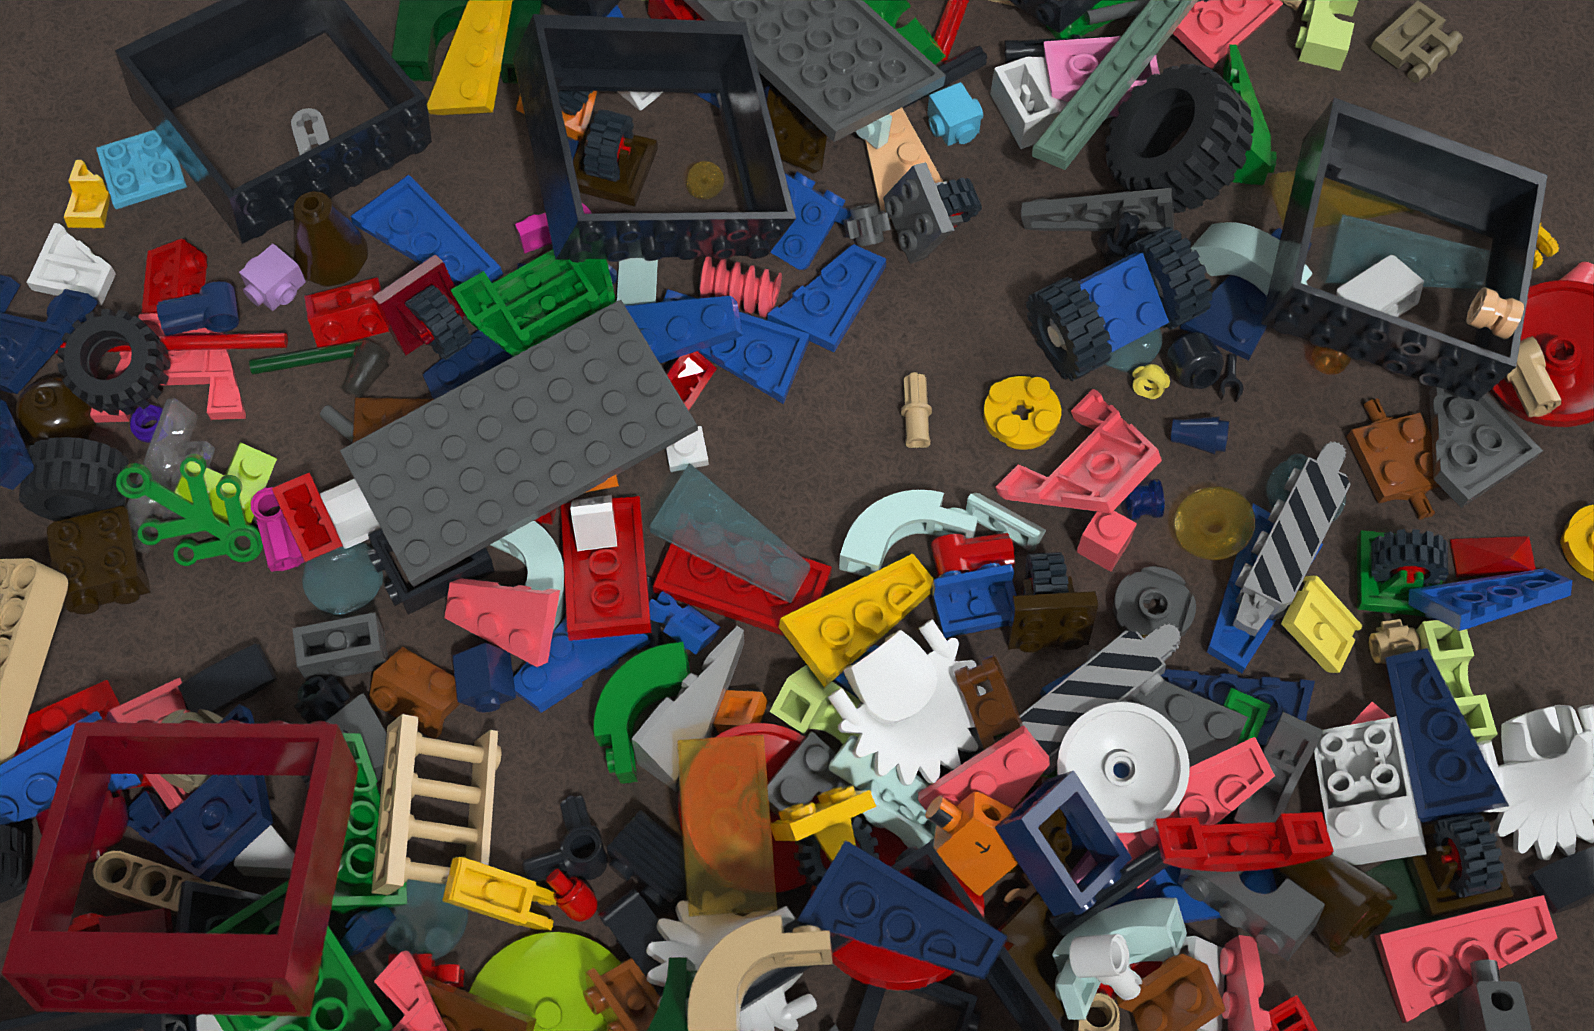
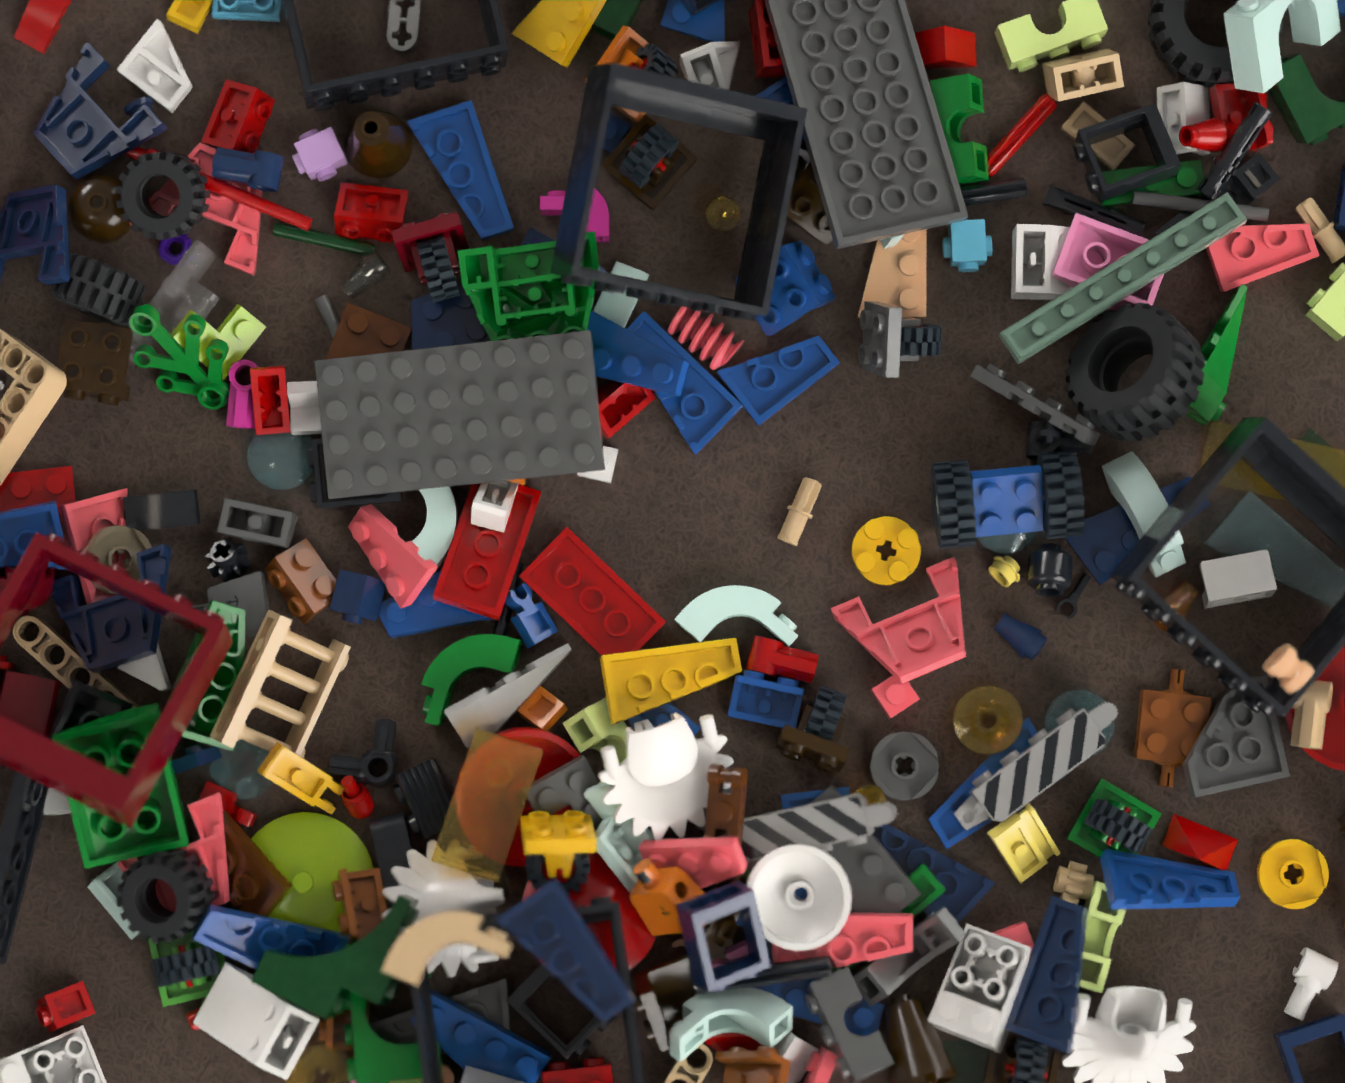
camera: 25 degrees right, 20 degrees up
clear light blue wing [650,463,810,603] -> none
dark grey gear [843,203,891,246] -> none
light aqua slope [965,493,1046,551] -> none
white pin [1069,934,1142,1000] -> none
clear blue wheel [1125,479,1165,520] -> none
red slope [1153,812,1334,872] -> none

